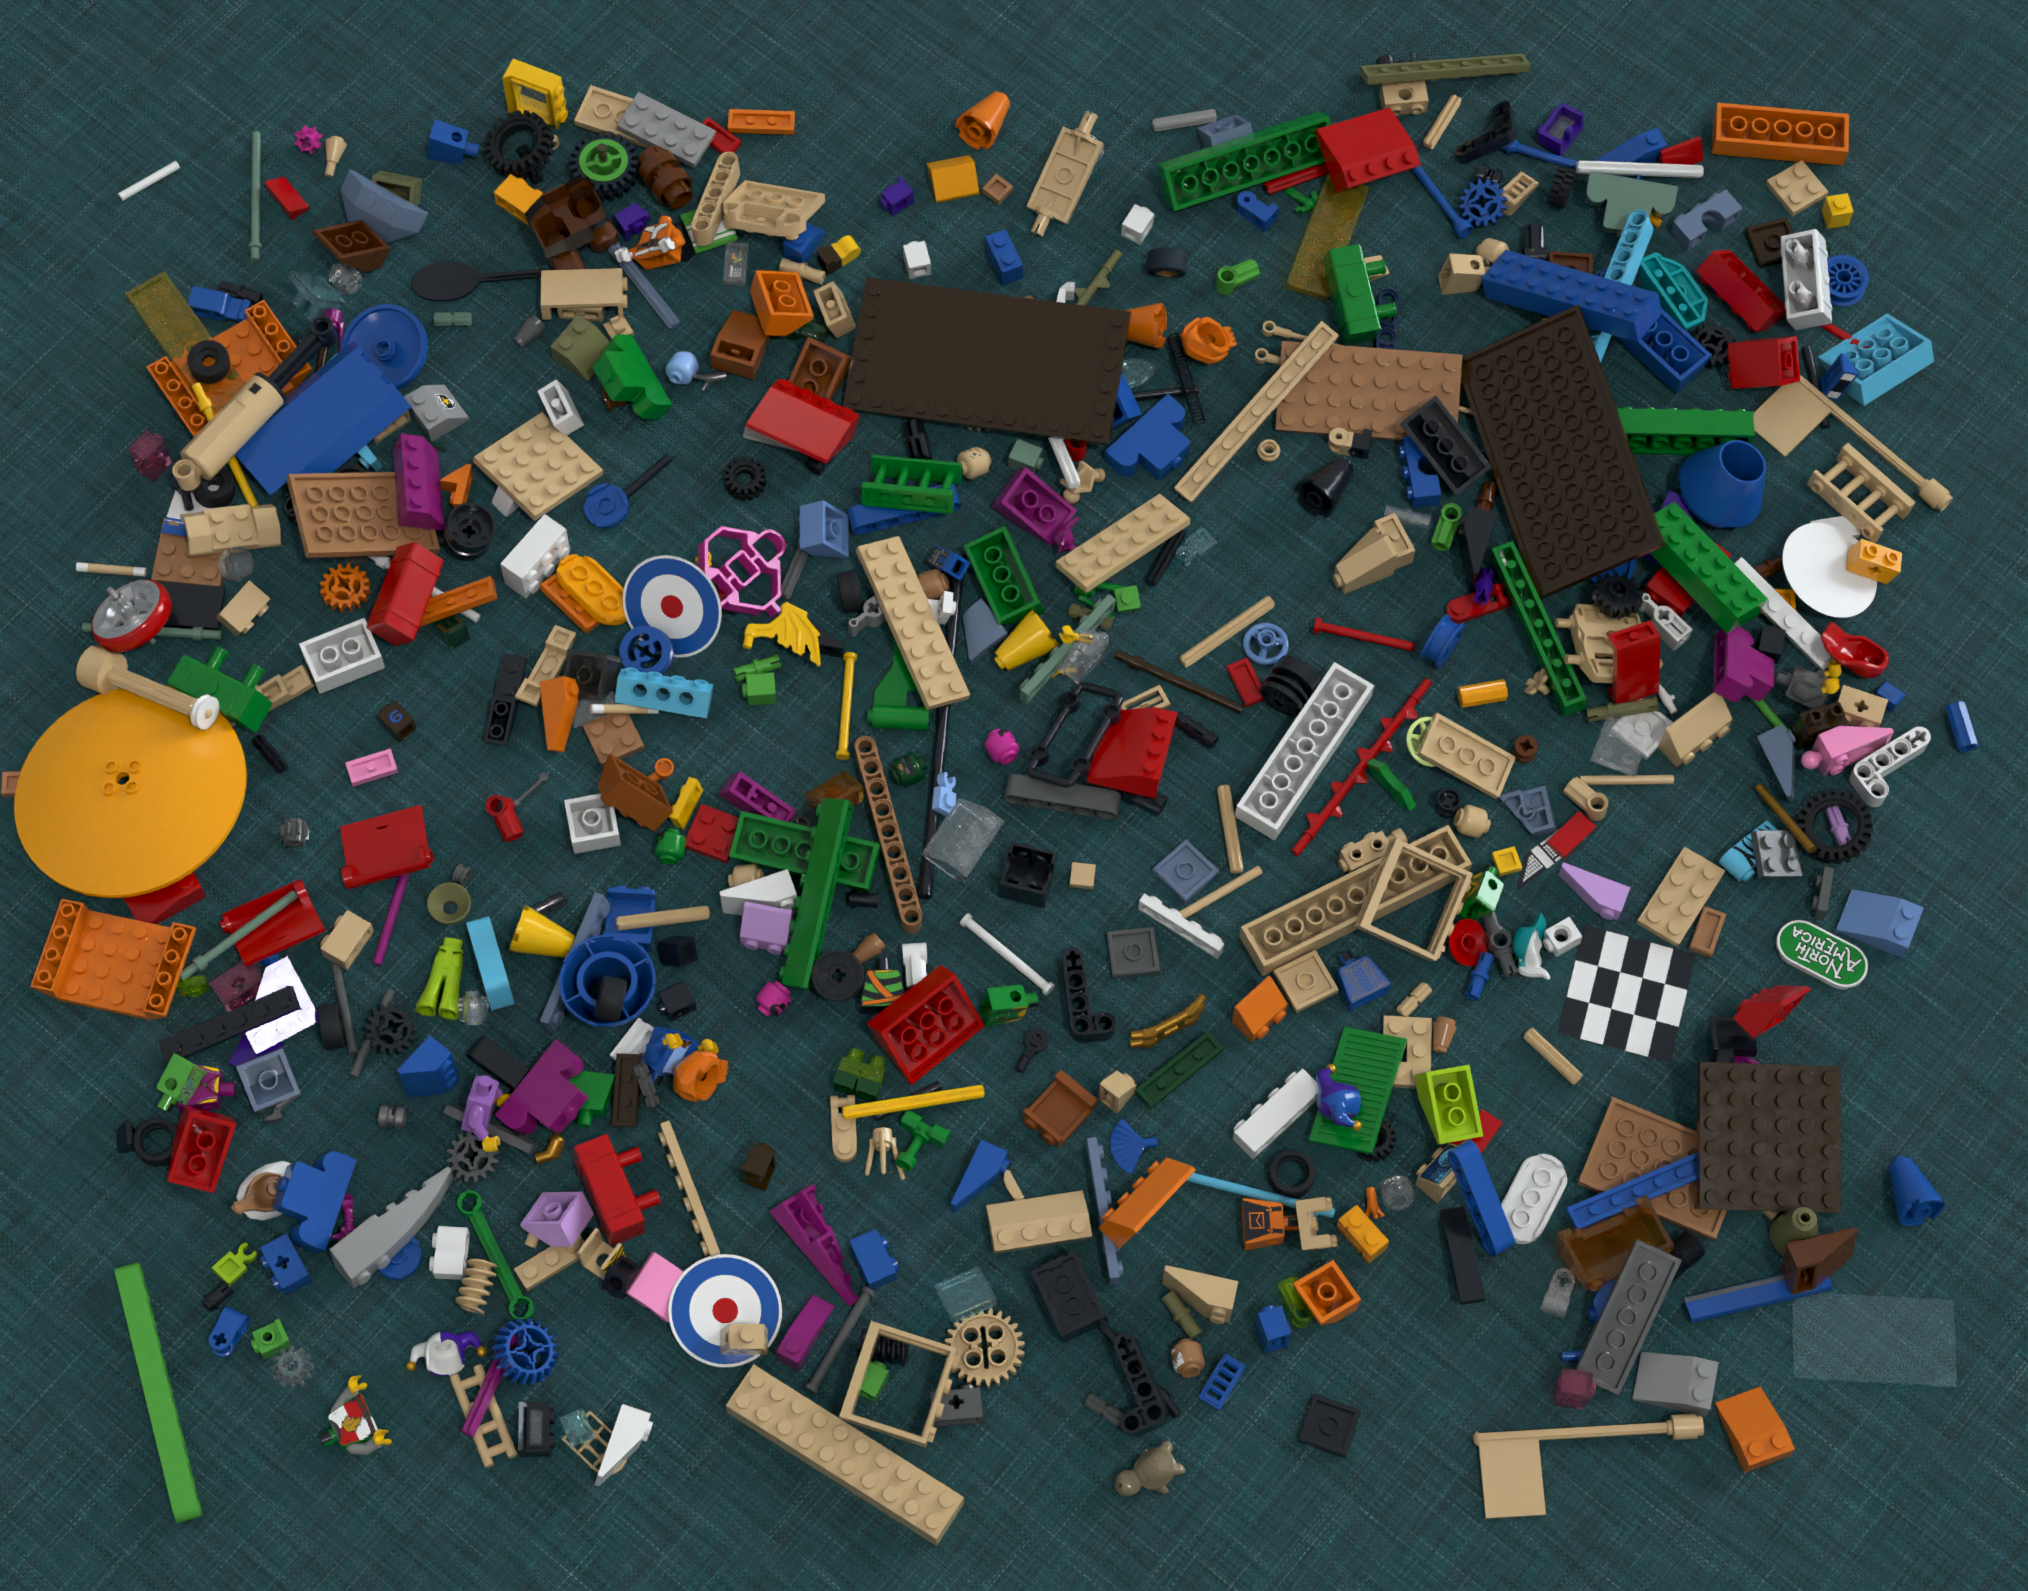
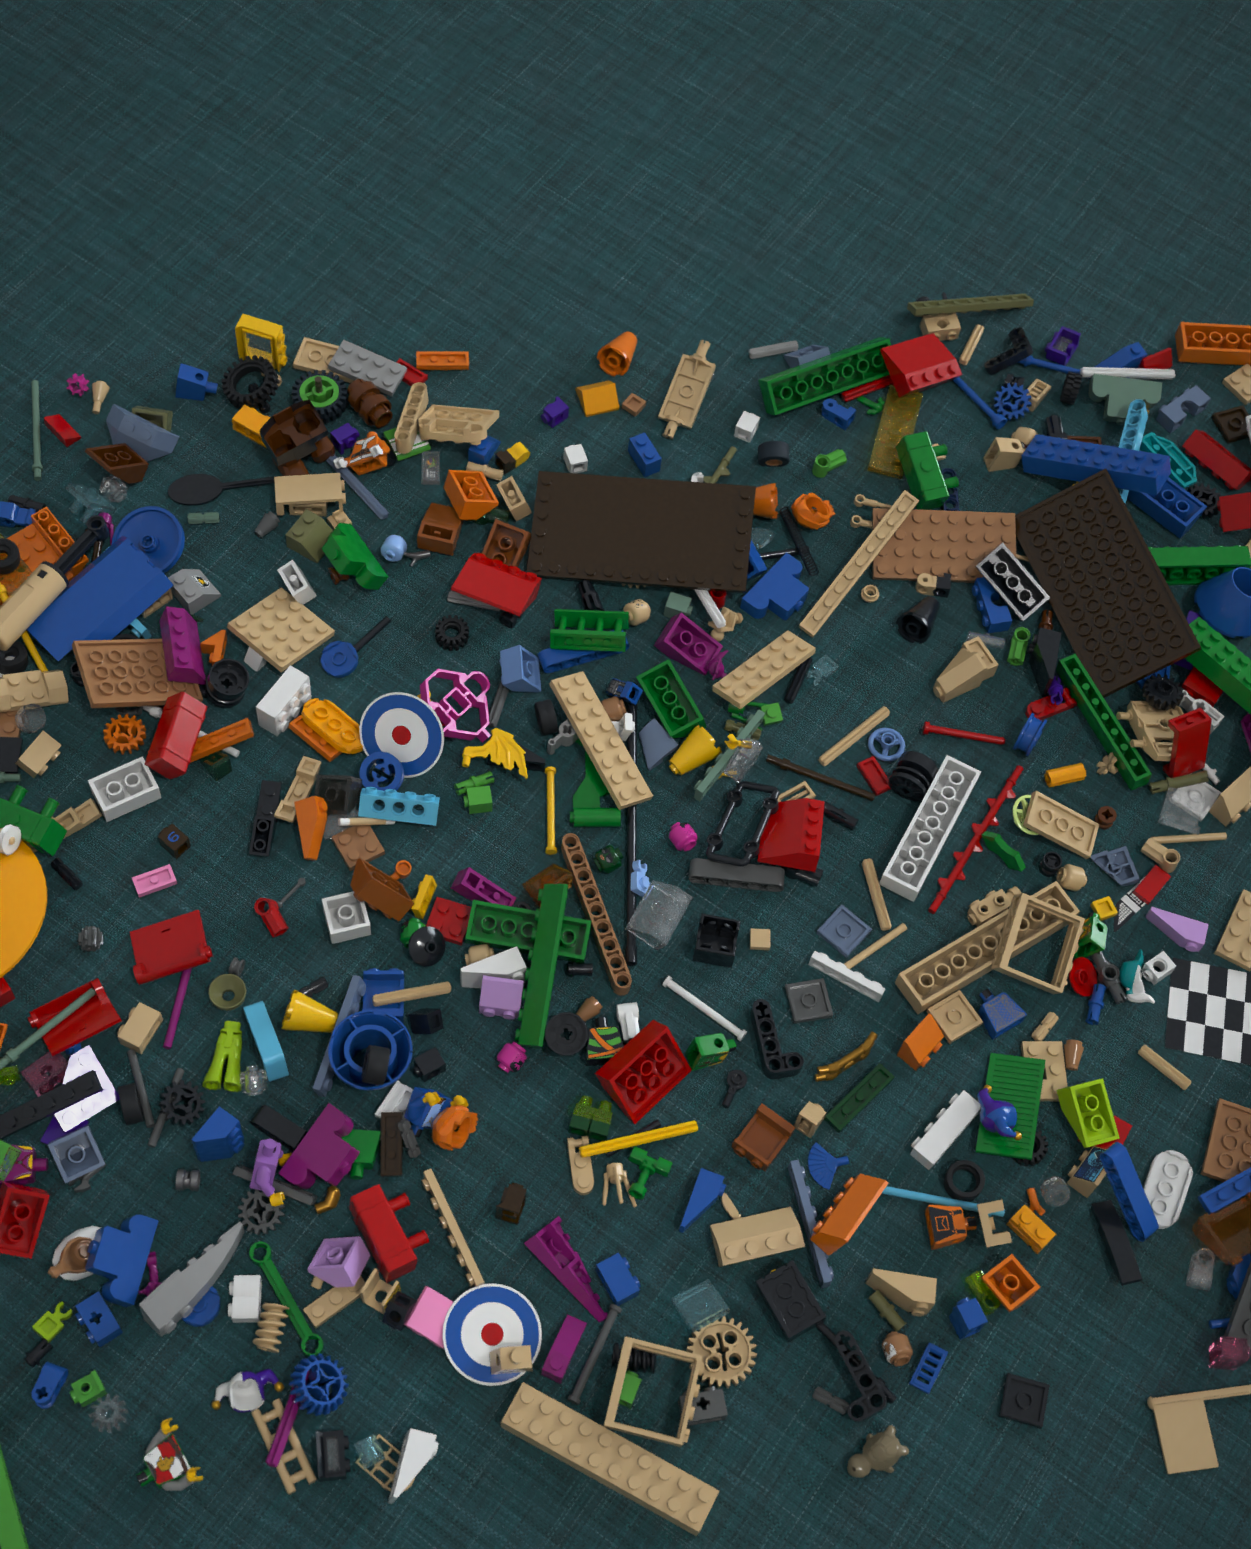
camera: 10 degrees left, 5 degrees down
none -> black dish [408,926,445,967]

